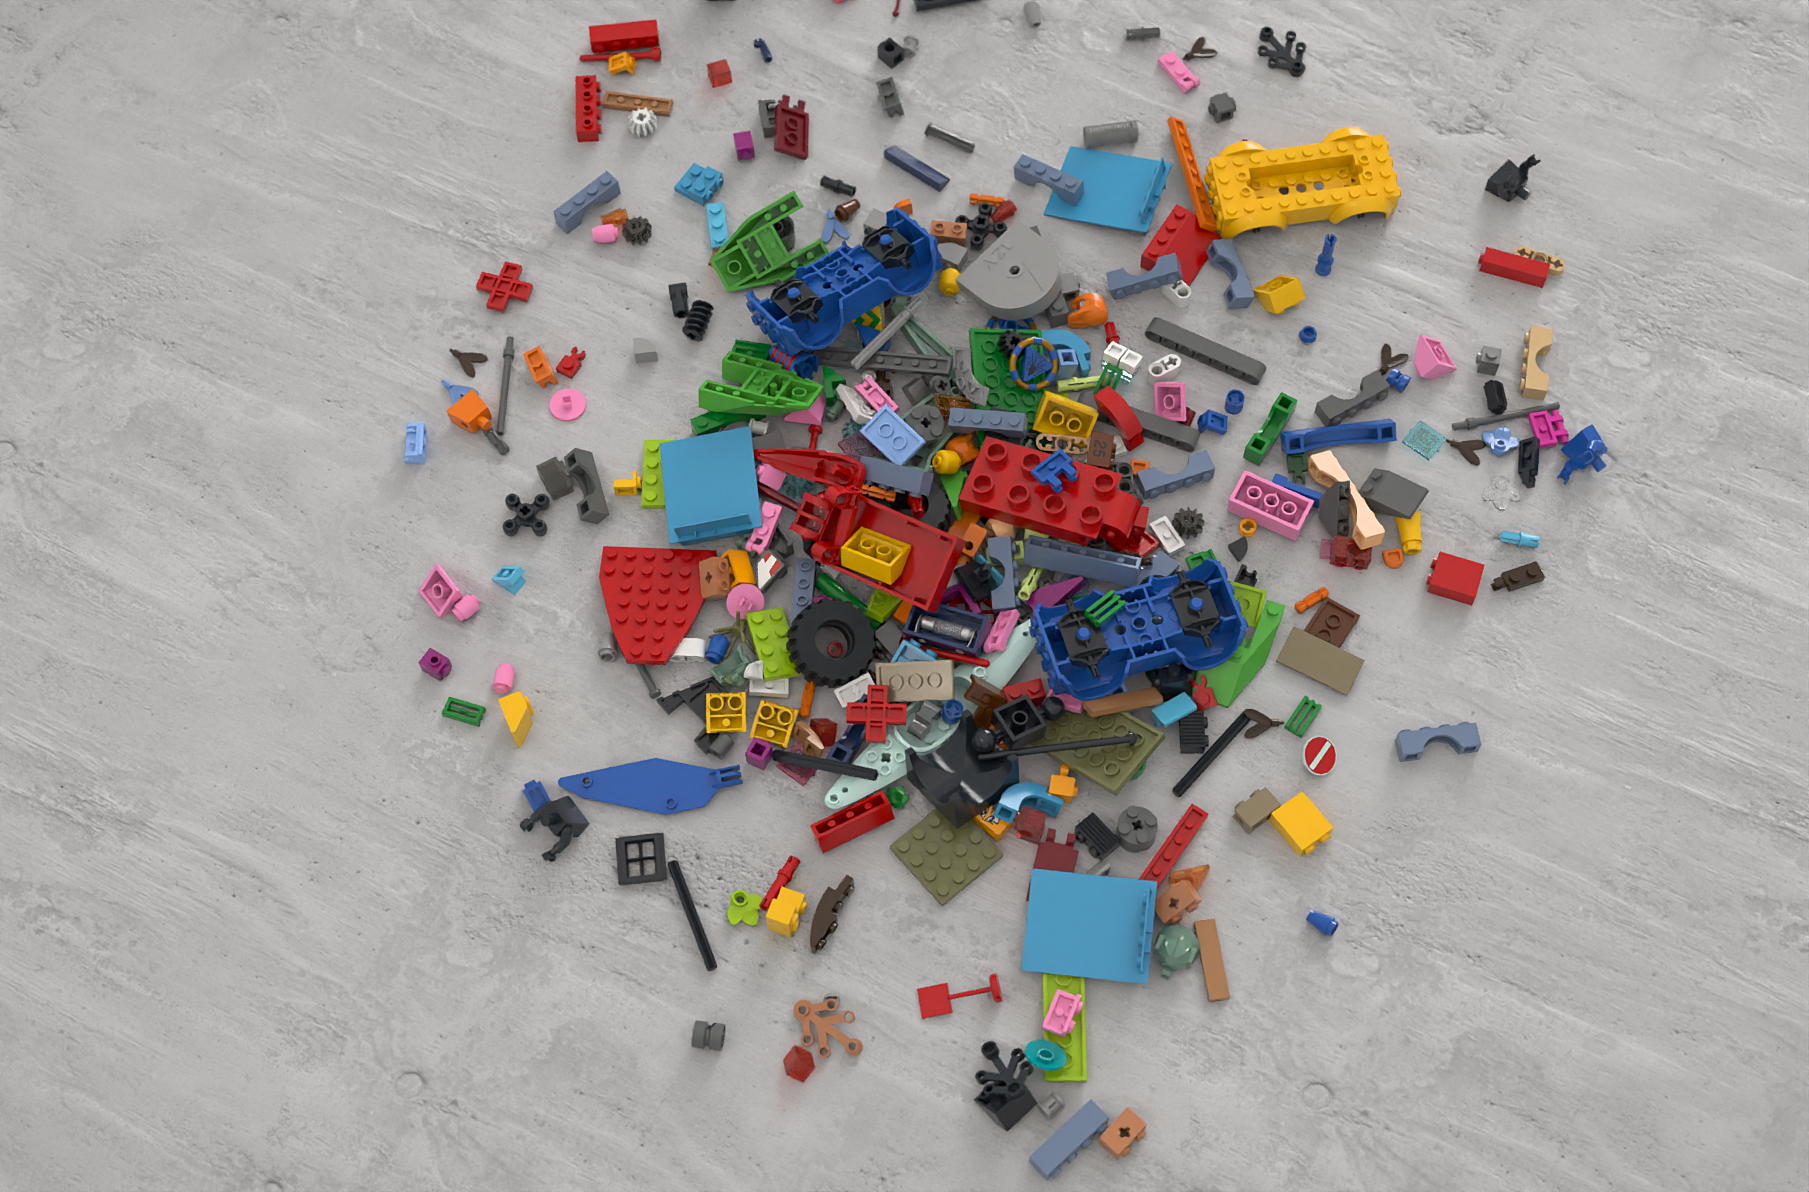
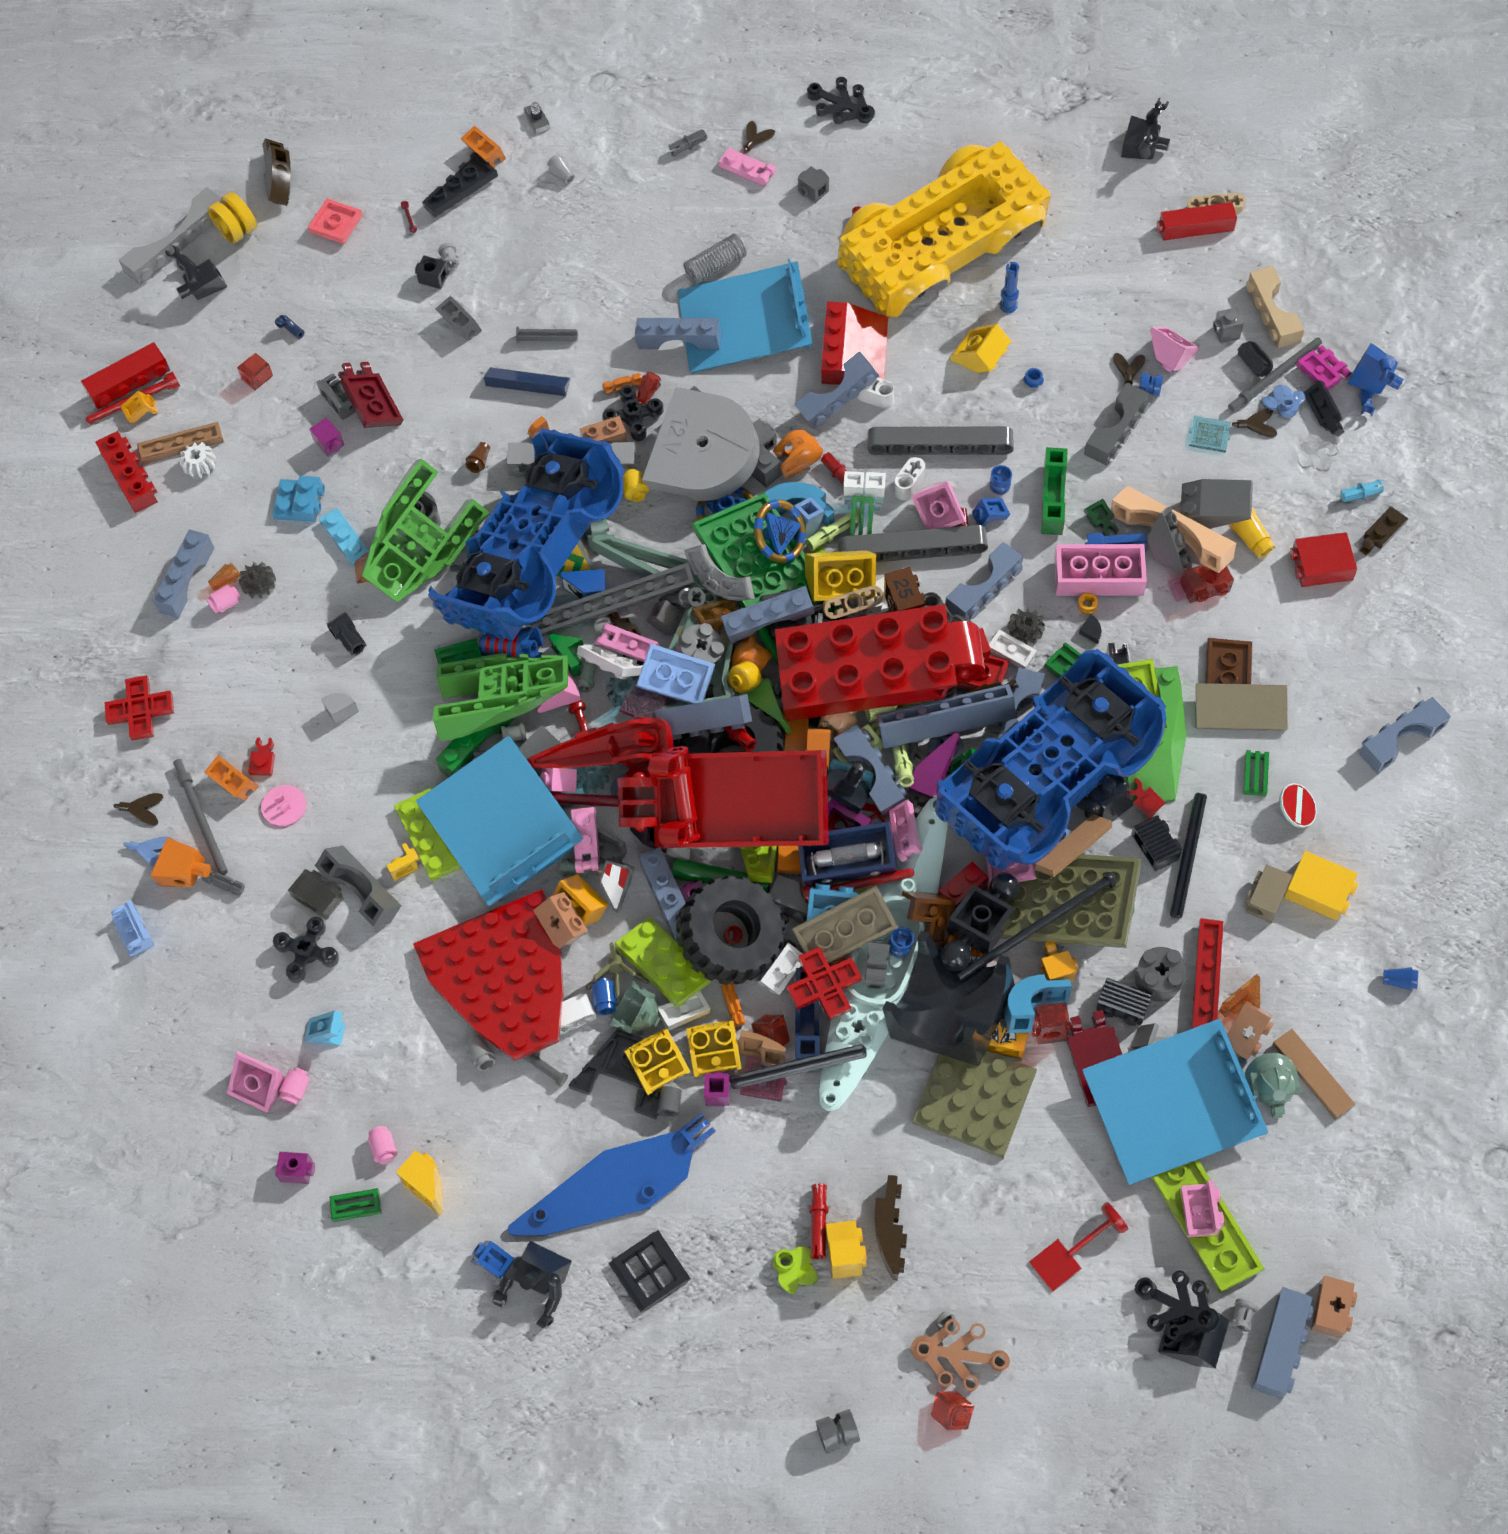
camera: 25 degrees left, 0 degrees up
black axle [667,860,717,971] -> none
black piece [682,300,714,342] -> none
bright pink piece [726,584,764,620] -> none
white tile [744,660,763,681] -> none
red brick [810,791,895,853] -> none
black pin [820,175,856,197] -> none
medium blue piece [822,209,849,244] -> none
yellow slope [841,526,911,585] -> none
light grey axle [850,296,924,369] -> none
orange axle [860,483,896,502] -> none
green plant [886,785,910,810] -> none
black gear [997,329,1029,361] -> none
teal dish [1025,1040,1066,1071] -> none
blue plate [1031,448,1078,494] -> none
green tile [1084,589,1126,627] -> none
red arch [1093,386,1144,452] -> none
orange tile [1130,459,1150,479] -> none
medium azure panel [1151,692,1197,727] -> none
orange tile [1167,116,1217,232] -> none
sand blue arch [1206,239,1255,309] -> none
dark brown piece [1244,709,1284,738] -> none
blue arch [1280,419,1397,454] -> none
orange axle [1294,587,1329,614] -> none
orange tile [1382,548,1404,569] -> none

